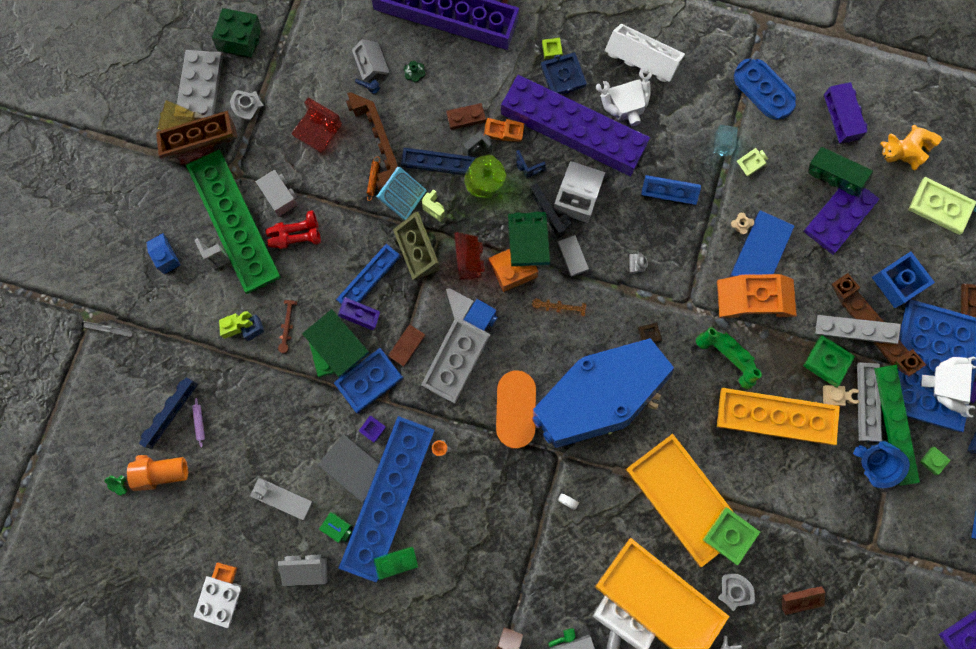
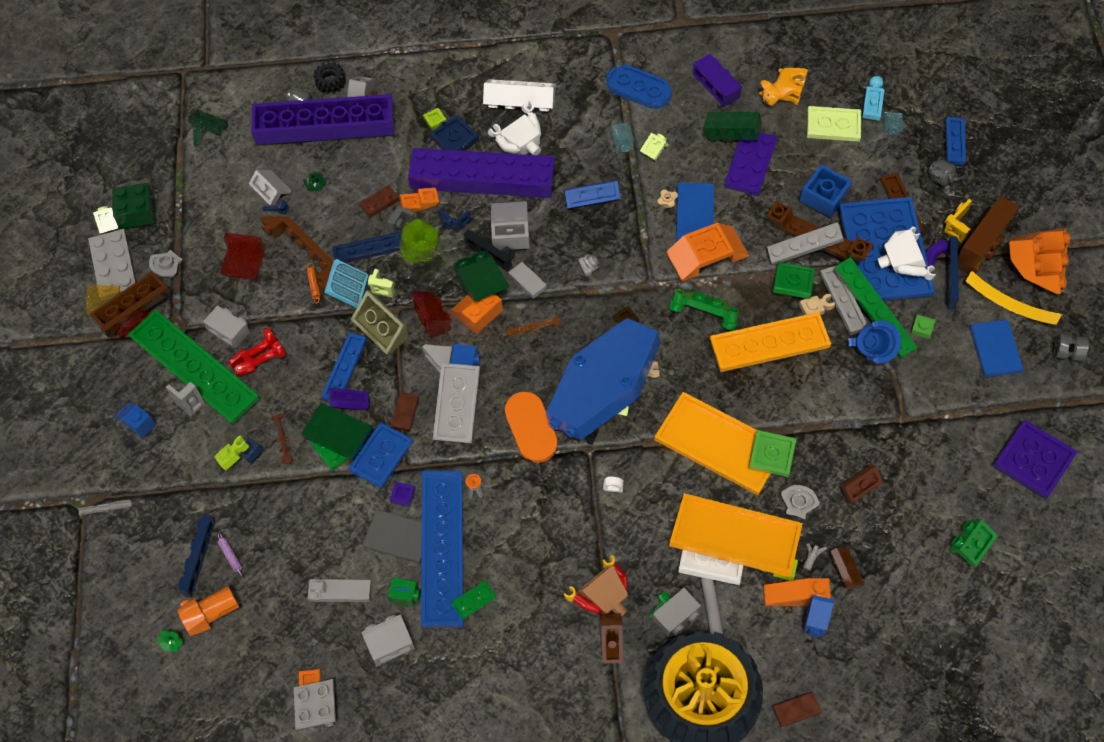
camera: 20 degrees left, 15 degrees down
none -> bracket [94,206,119,234]
none -> medium nougat torso [564,555,628,616]

